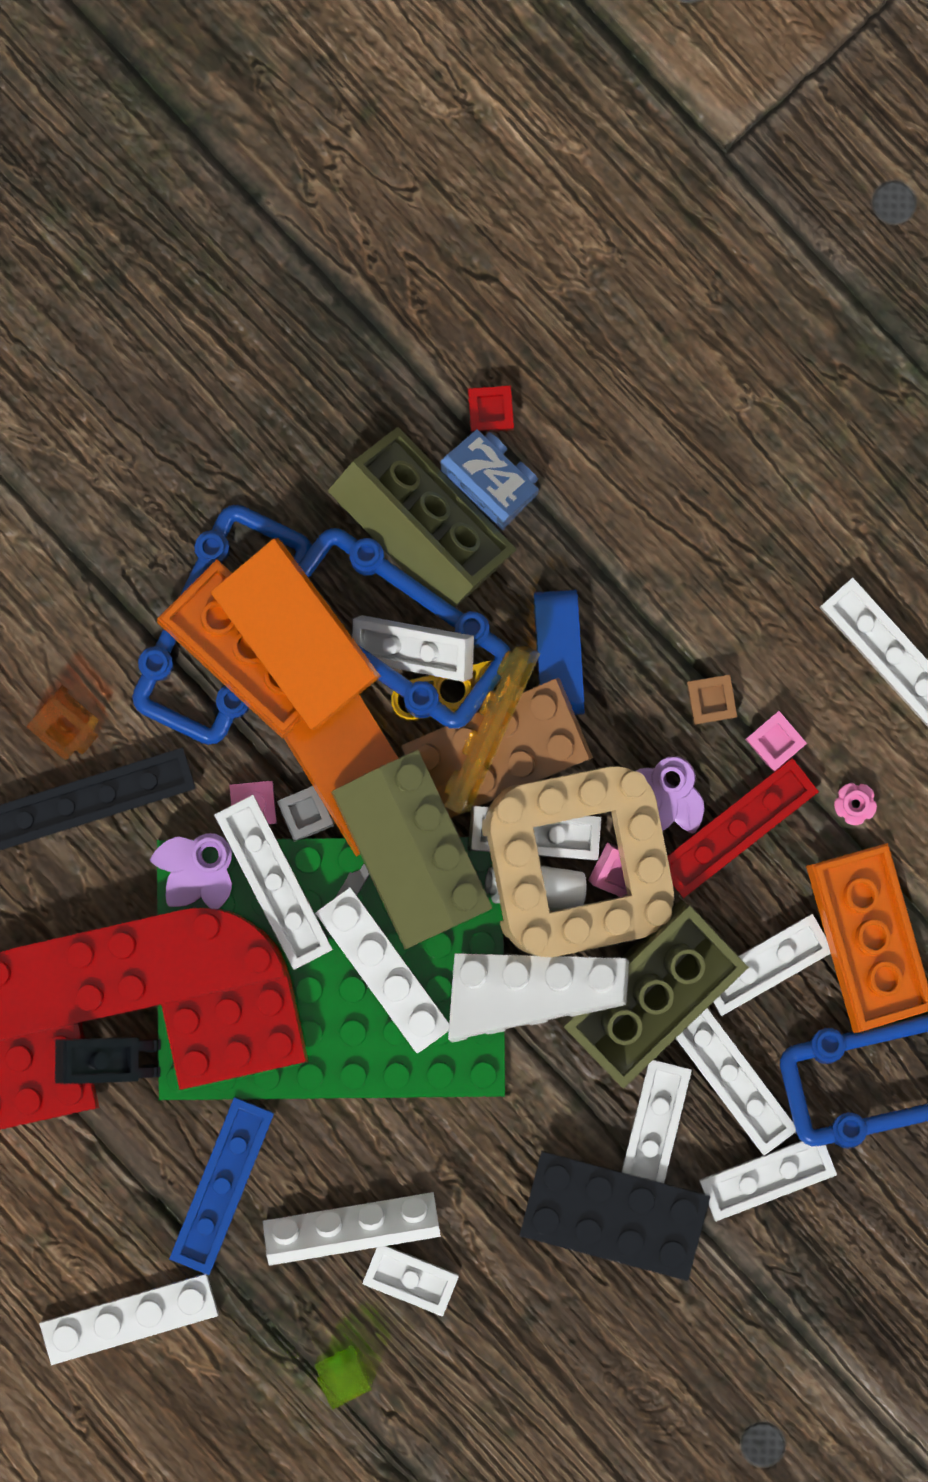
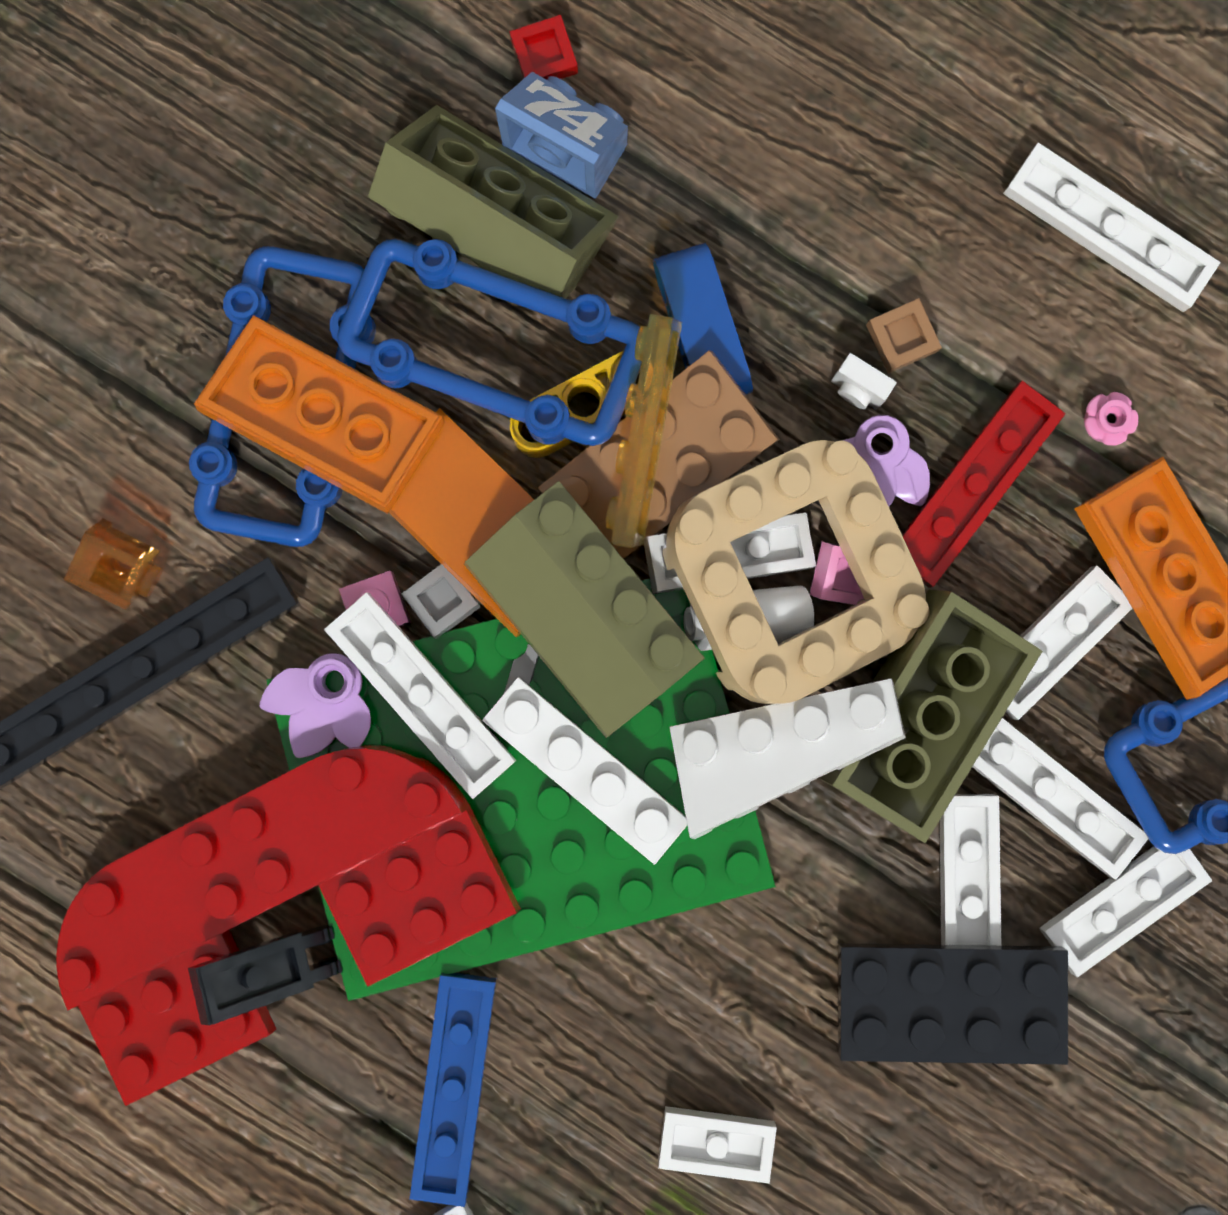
camera: 15 degrees left, 0 degrees up
orange tile [210,538,381,730] -> none
white plate [263,1192,441,1265] -> none
white plate [352,615,474,682] -> none
bright pink plate [745,711,807,772] -> none
none -> white plate [831,353,897,410]

